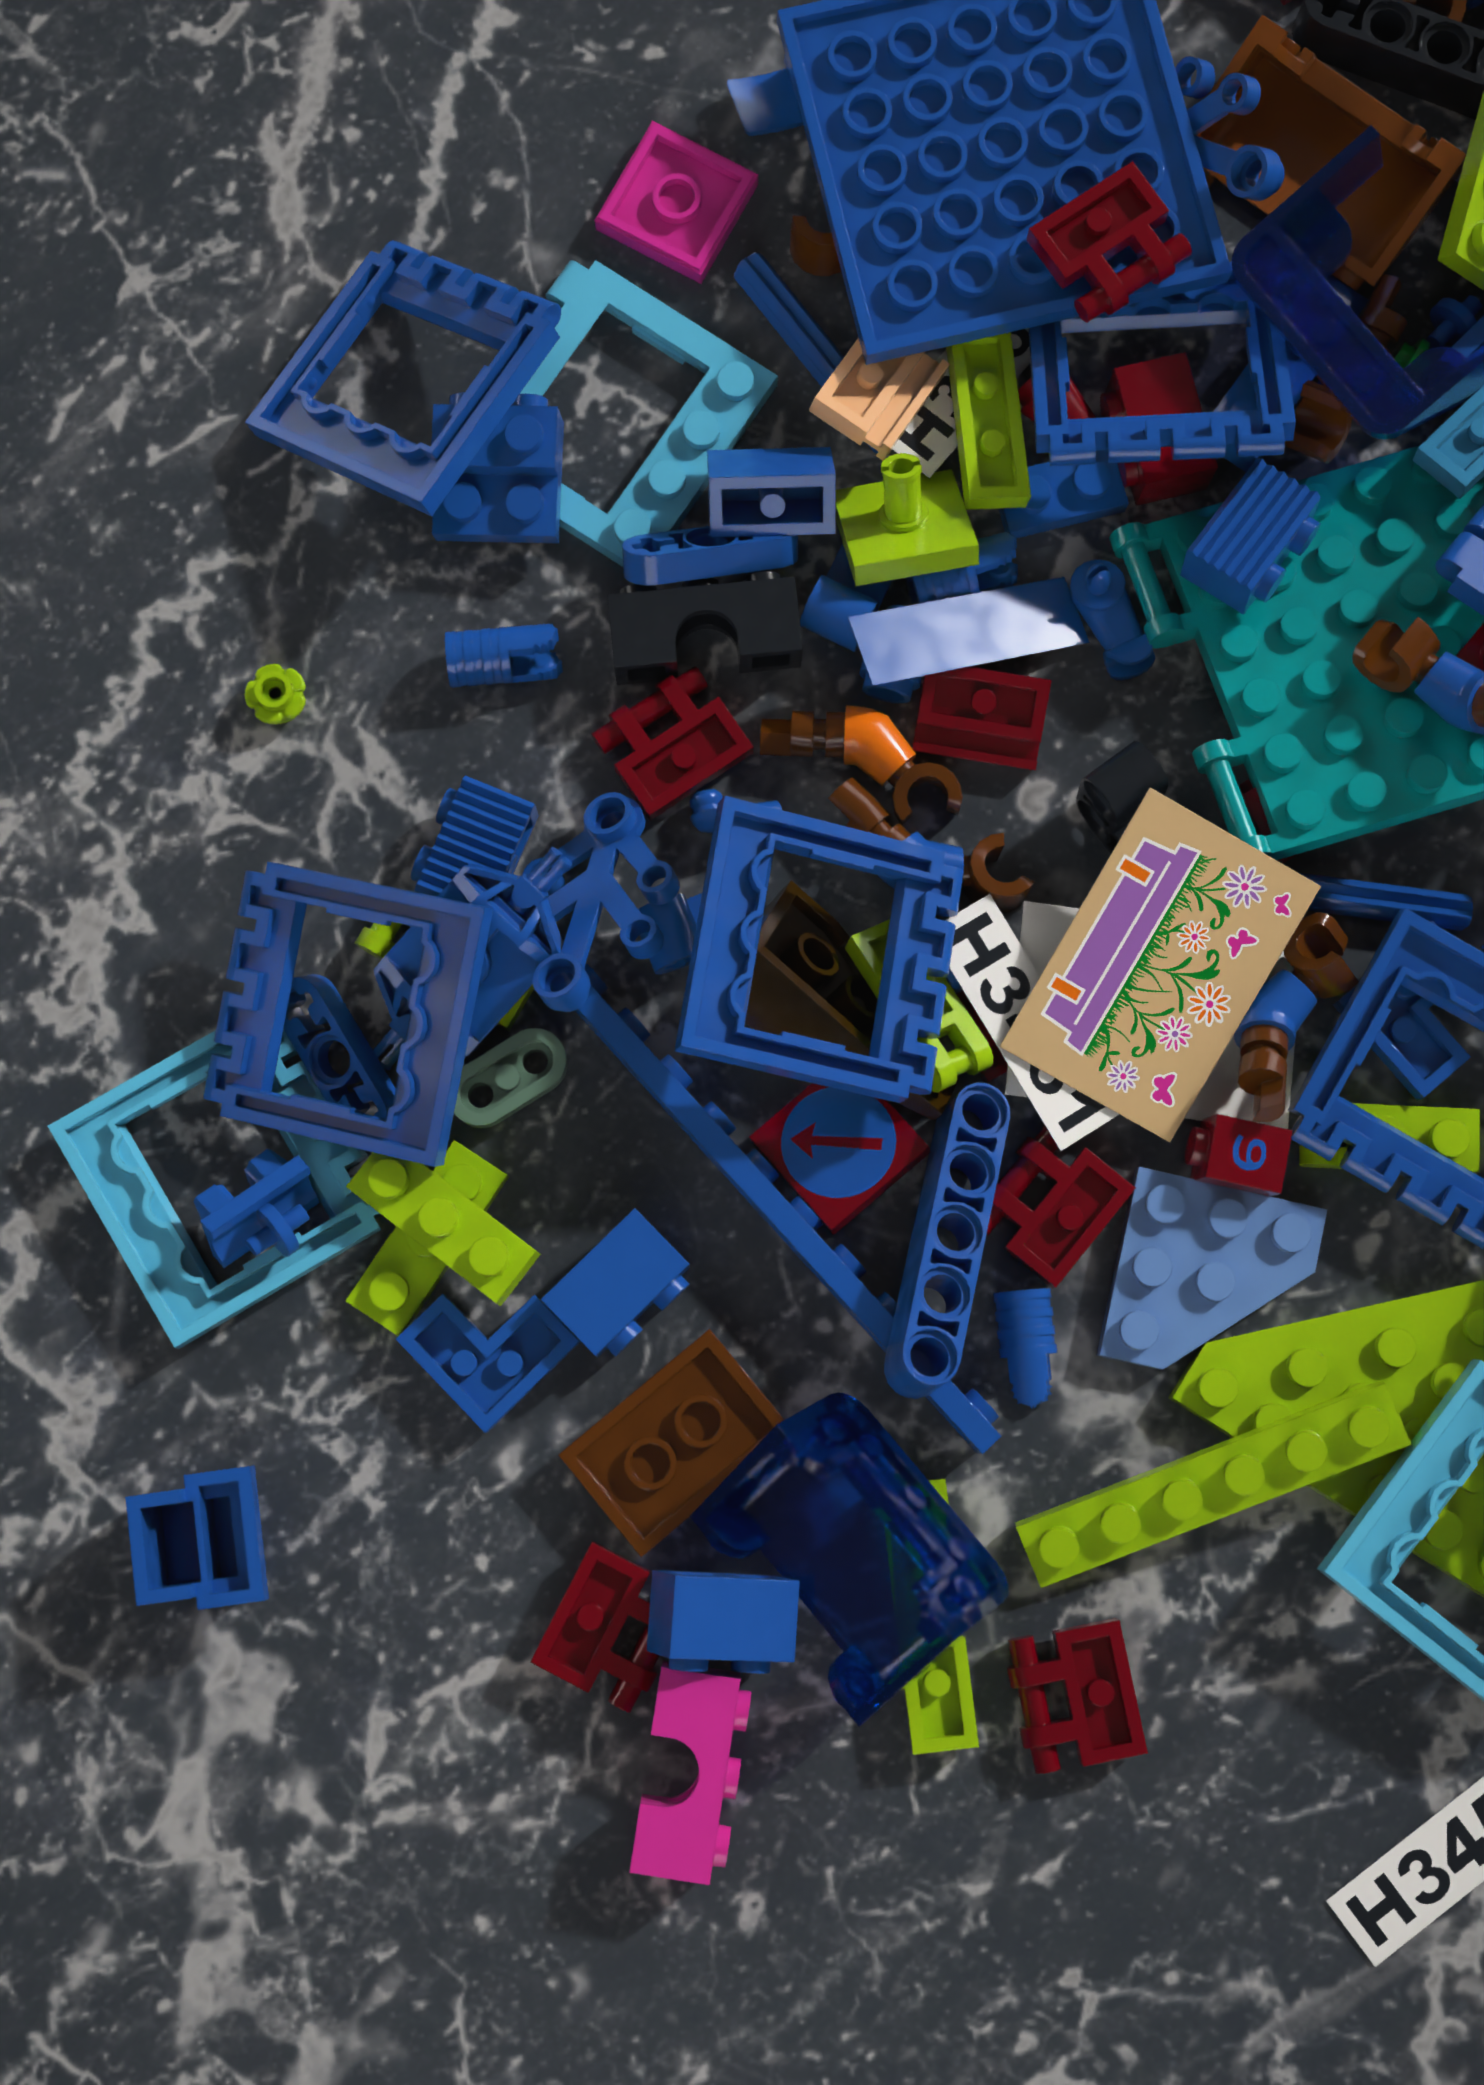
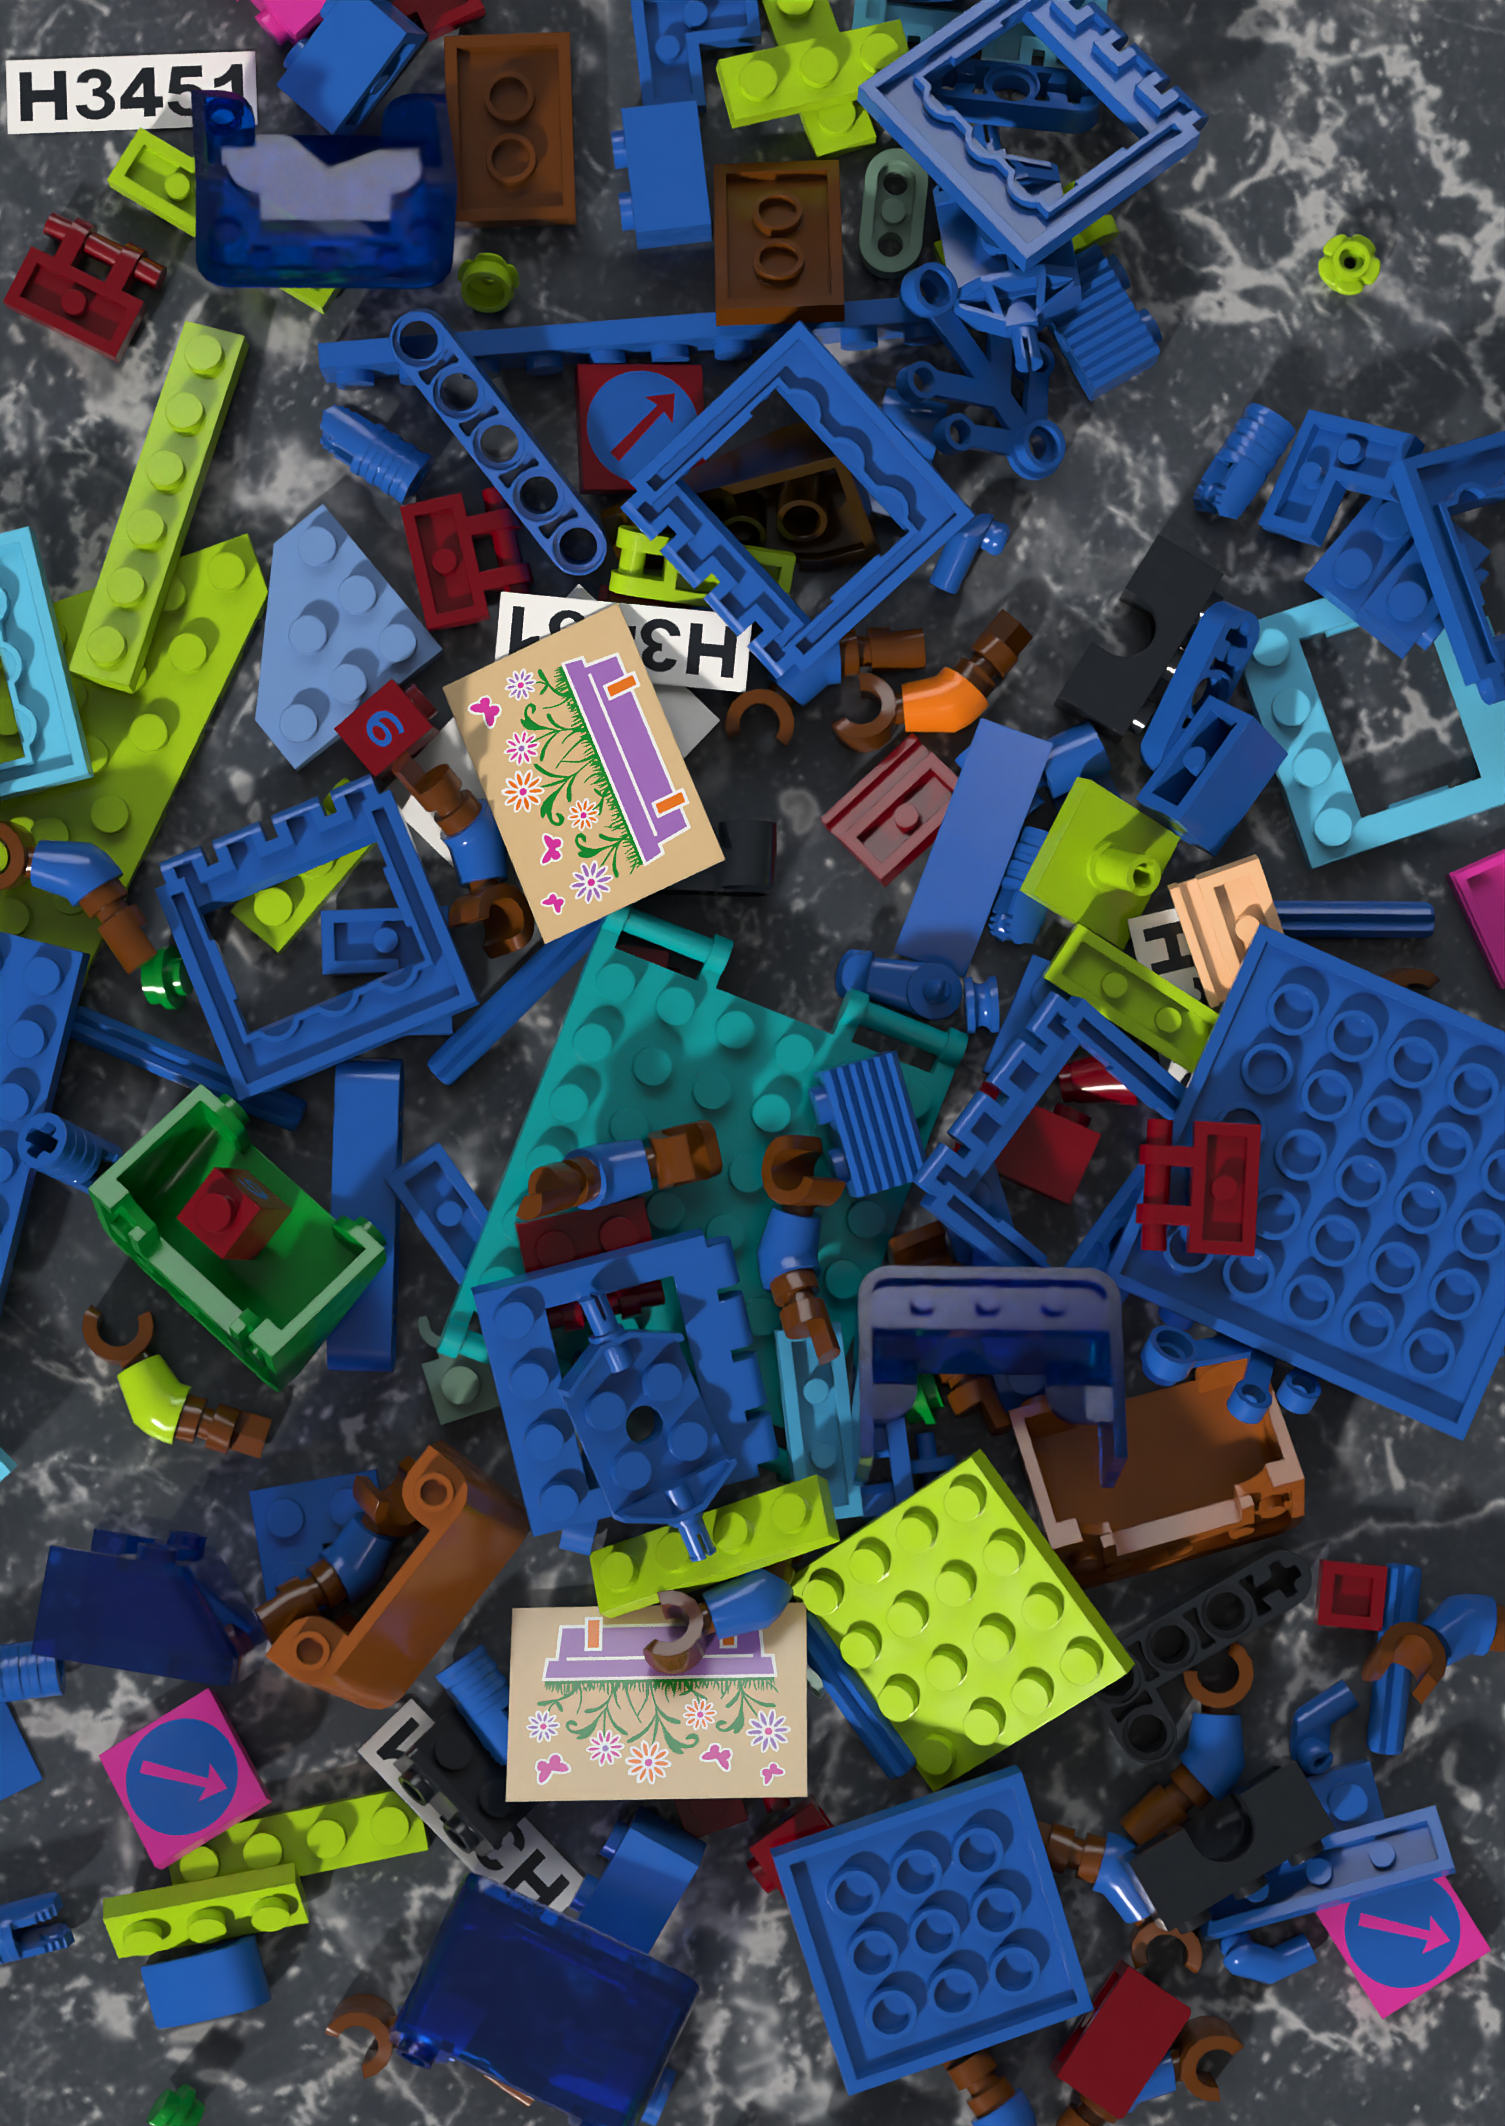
camera: 130 degrees right, 5 degrees up
dark red plate [591,666,754,821] -> none
none -> white sticker [6,51,258,135]
none -> lime plate [457,253,520,313]
none -> reddish brown plate [713,160,845,326]
none -> reddish brown piece [756,1135,847,1366]
none -> blue bush [963,975,1000,1034]
none -> blue plate [1258,409,1425,547]

